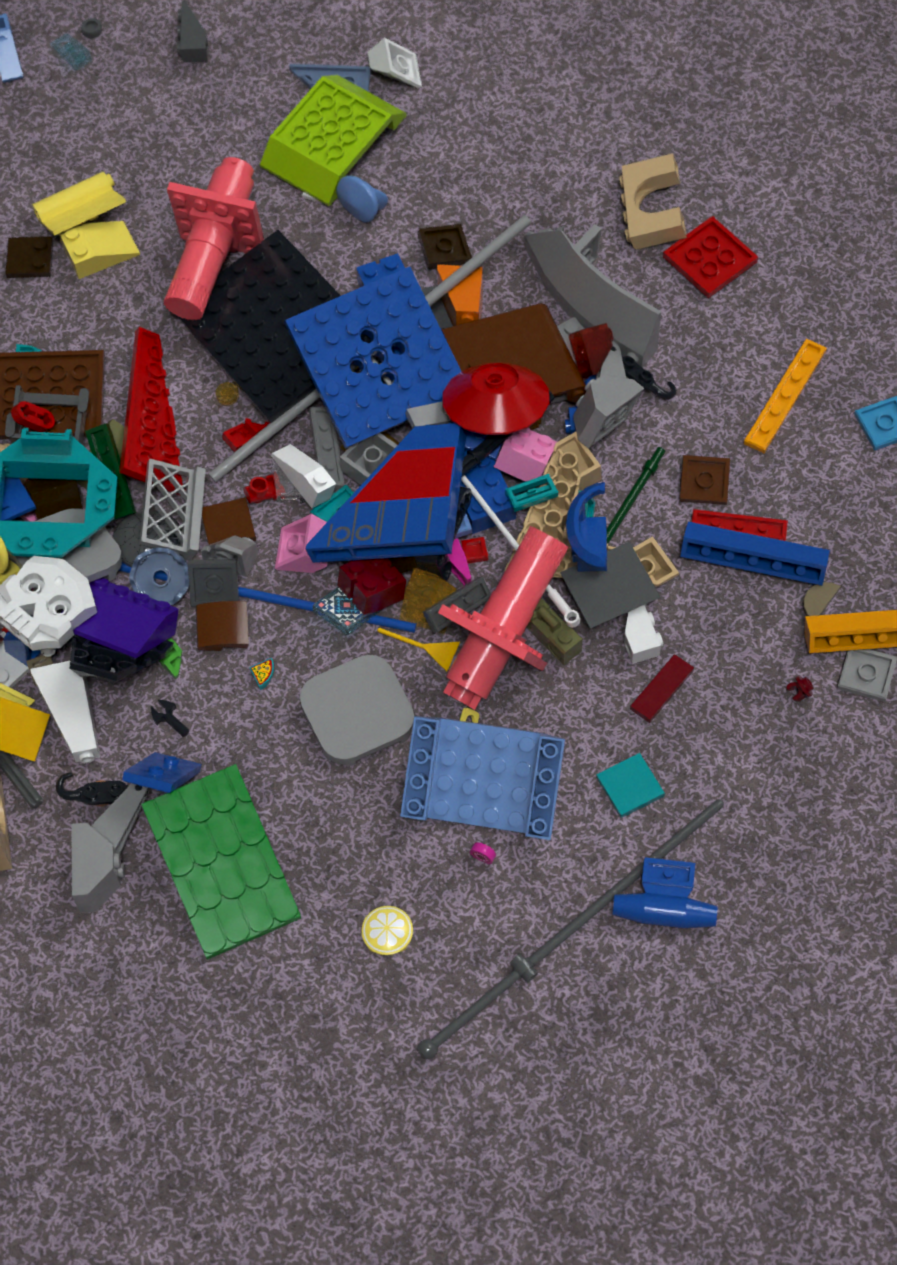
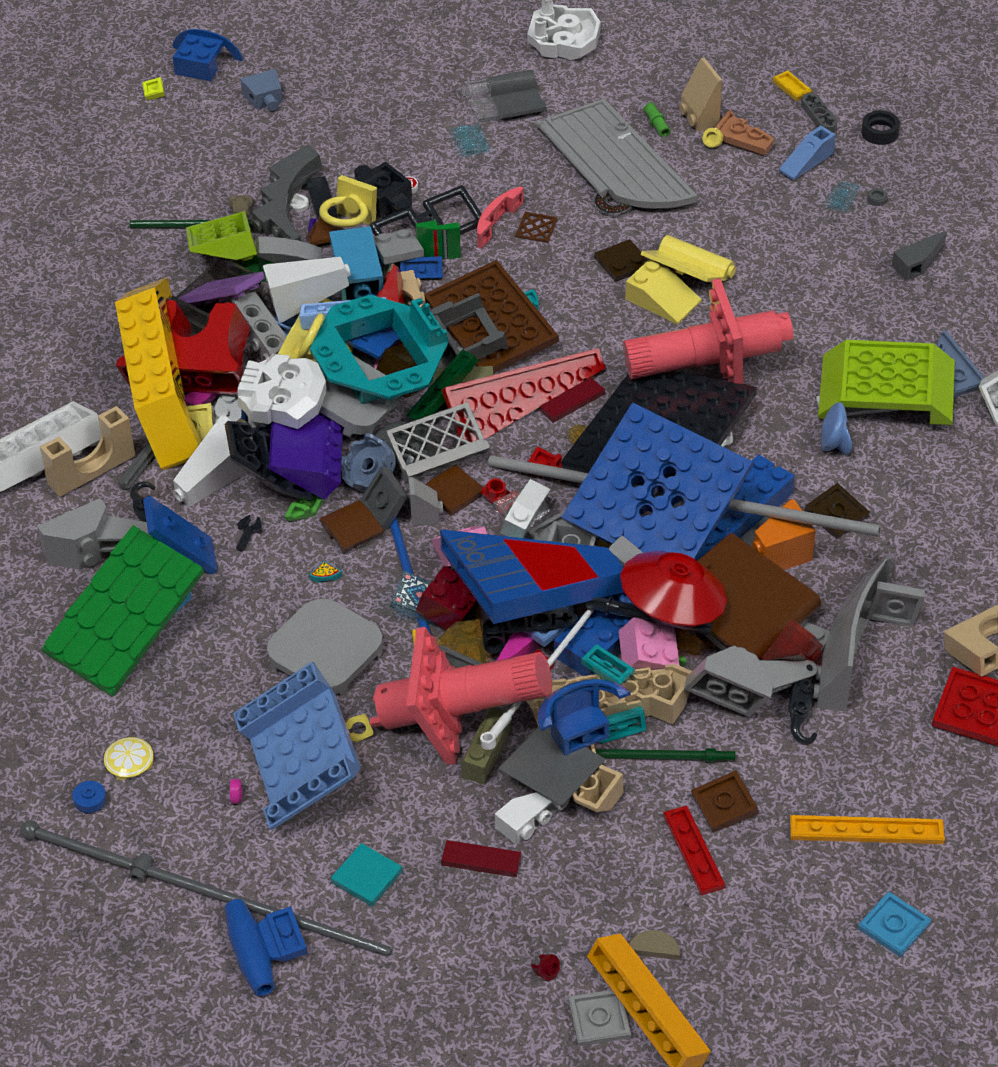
camera: 60 degrees right, 15 degrees down
red beam [11,401,55,432] -> none
blue brick [680,522,830,586] -> none
none -> blue wheel [72,781,106,813]
none -> dark red tile [540,377,605,423]

